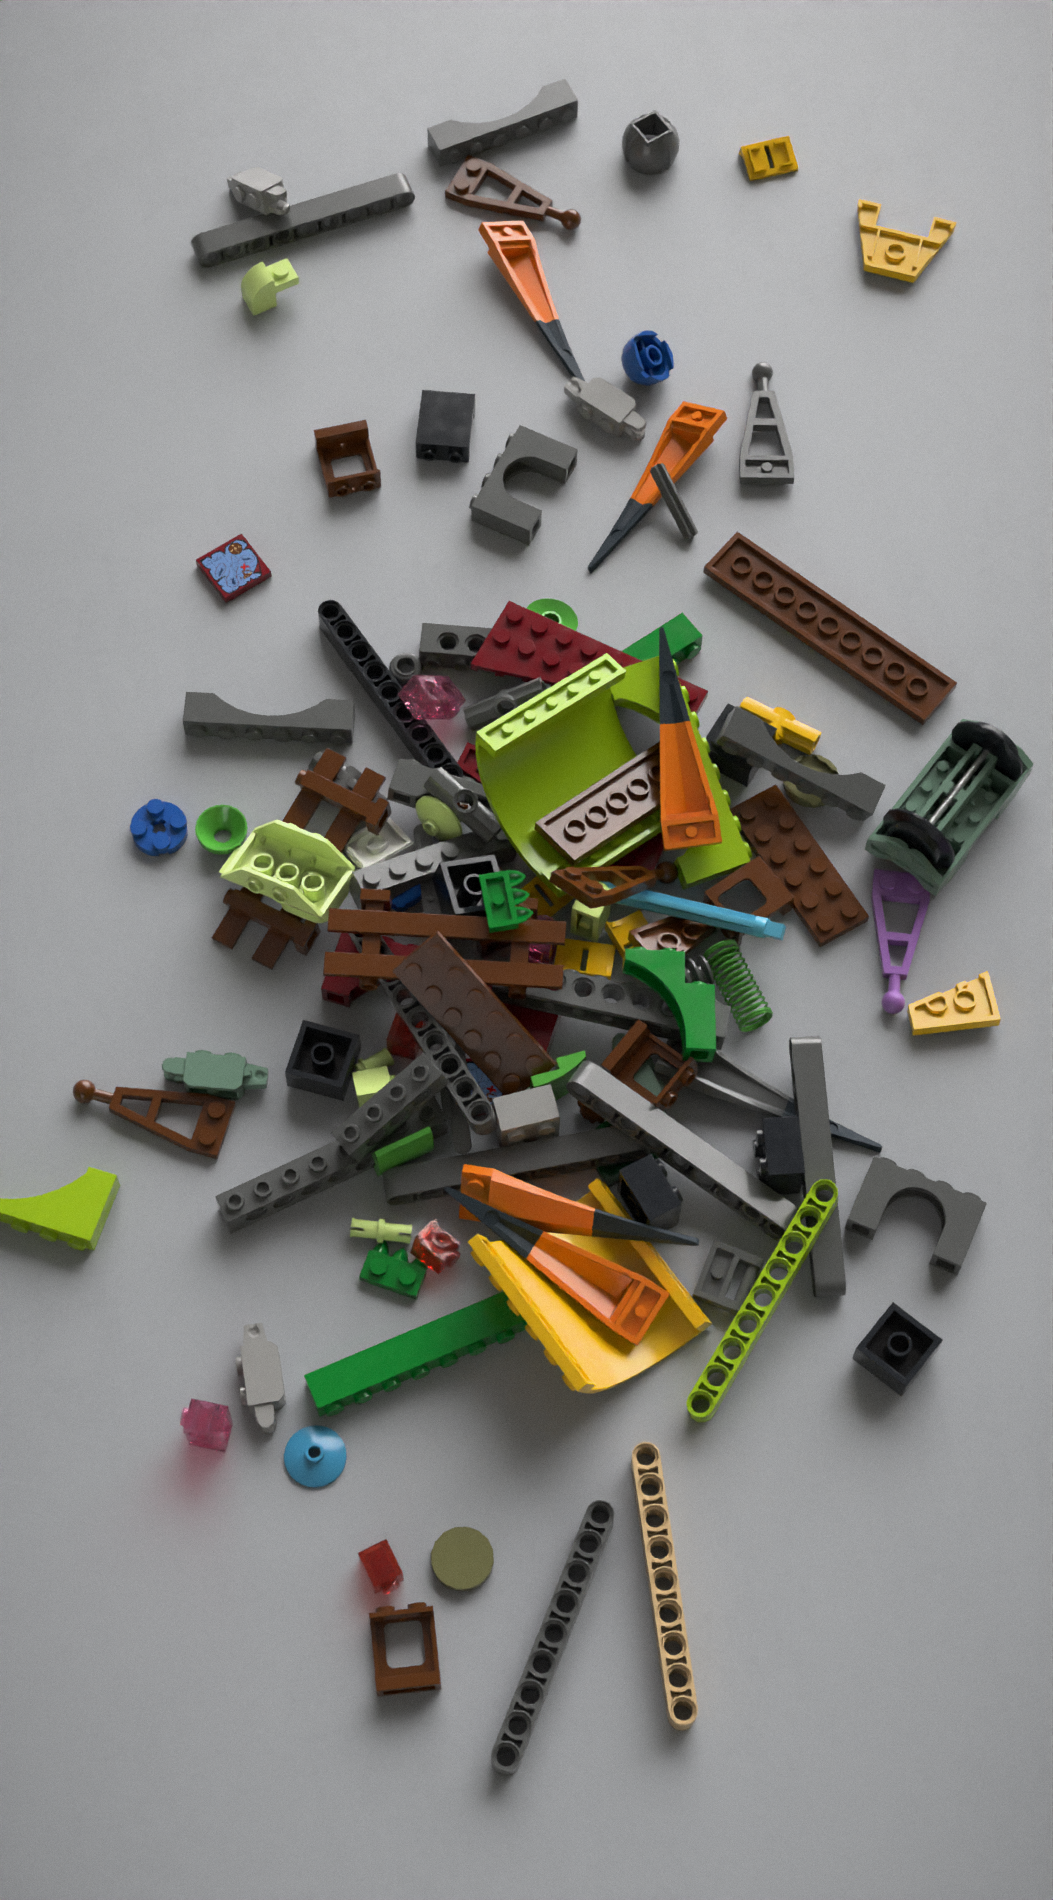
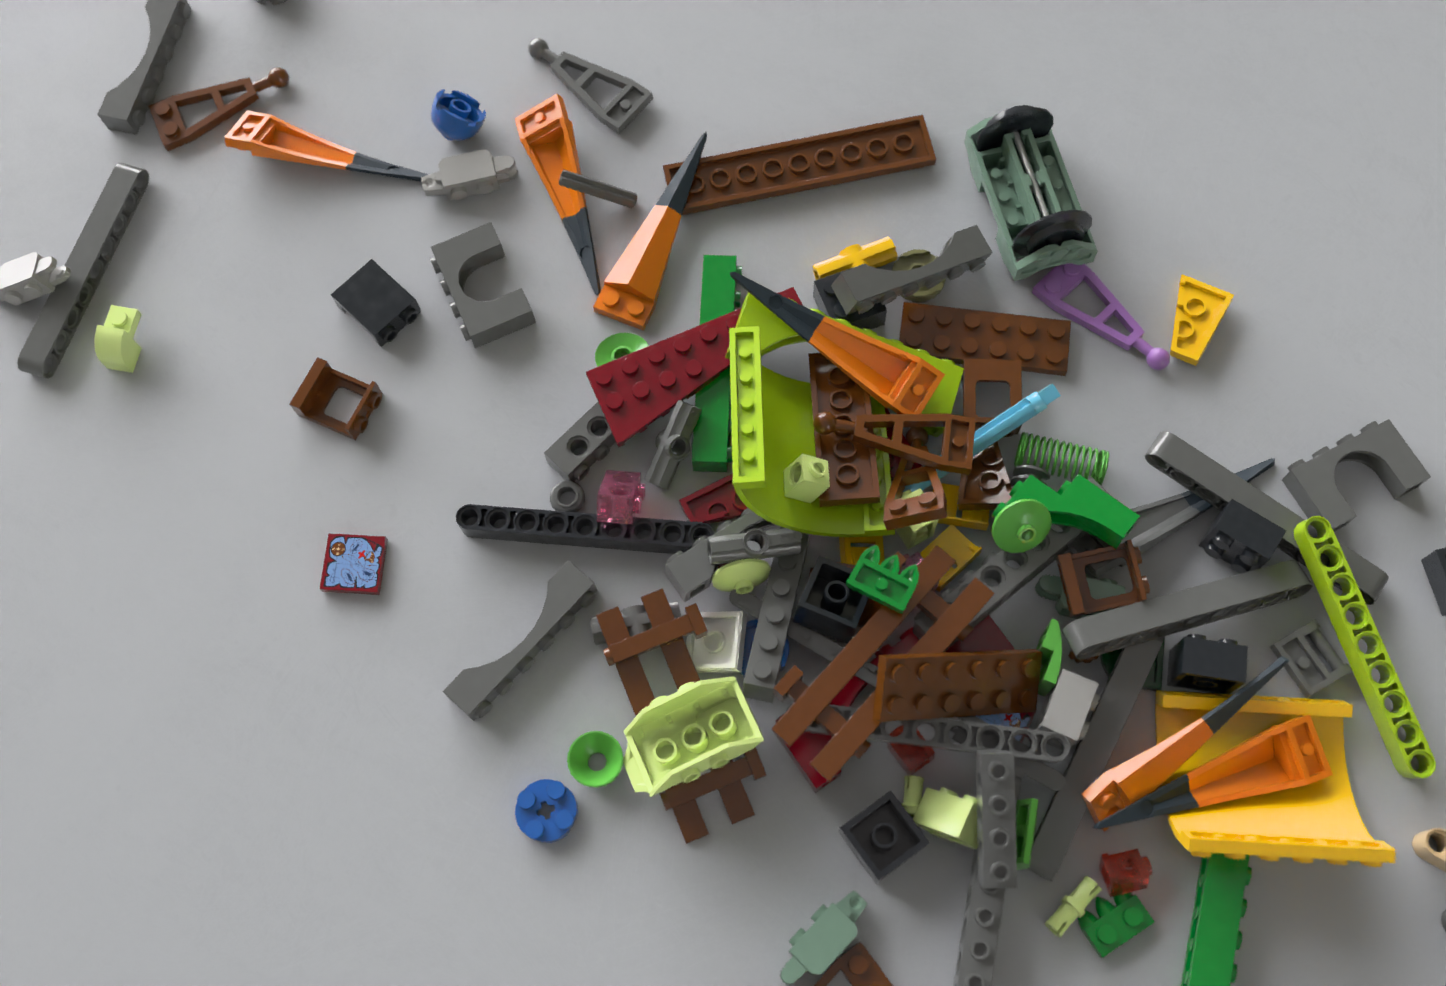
camera: 45 degrees left, 5 degrees up
none -> orange plate [593,132,707,331]
none -> yellowish green brick [784,454,830,503]
none -> reddish brown plate [813,411,976,475]
none -> bright green dish [992,499,1051,553]

